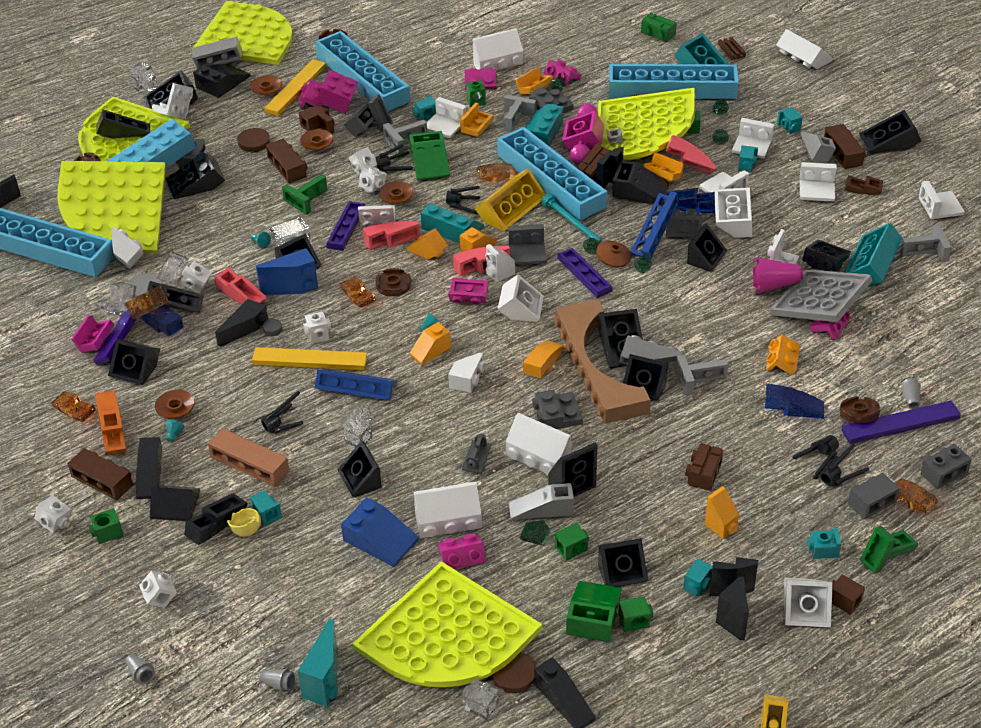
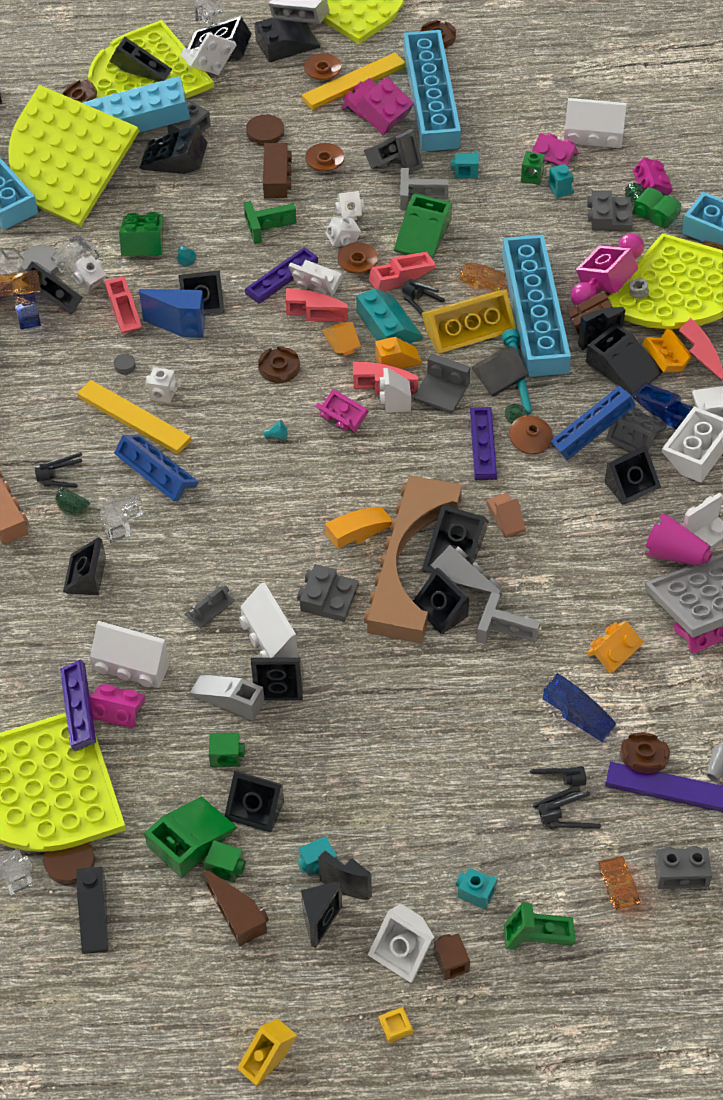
camera: 30 degrees right, 10 degrees up
white slope [111,227,144,269] -> none
black slope [215,299,268,347] -> none
clear brick [269,217,311,247] -> none
reddish brown brick [299,106,335,134] -> none
clear orange slope [339,276,376,308] -> none
blue slope [341,497,419,567] -> none
black plant [375,144,413,172] -> none
light orange slope [410,322,451,365] -> none
white bracket [427,97,467,138] -> none
white slope [448,353,486,393] -> none
light orange bracket [460,103,494,137] -> none
white slope [498,275,544,322] -> none
light grey bracket [503,94,536,132] -> none
light orange bracket [515,67,554,96] -> none
clear green slope [519,520,550,545] -> none
teal slope [525,104,563,147] -> none
clear green plate [634,257,652,273] -> none
reddish brown brick [685,443,724,491] -> none
light orange slope [705,486,739,539] -> none
dark grey brick [848,473,900,519] -> none
none -> clear green hair [55,487,91,516]
none -> dark purple tile [60,659,96,751]
none -> green slope [119,212,164,257]
none -> reddish brown slope [204,870,269,946]
none -> coral slope [368,252,436,291]
none -> yellow tile [378,1007,413,1044]
none -> black slope [472,346,529,397]
none -> nougat slope [486,493,526,538]
none -> teal brick [548,164,575,198]
none -> green brick [633,188,681,228]

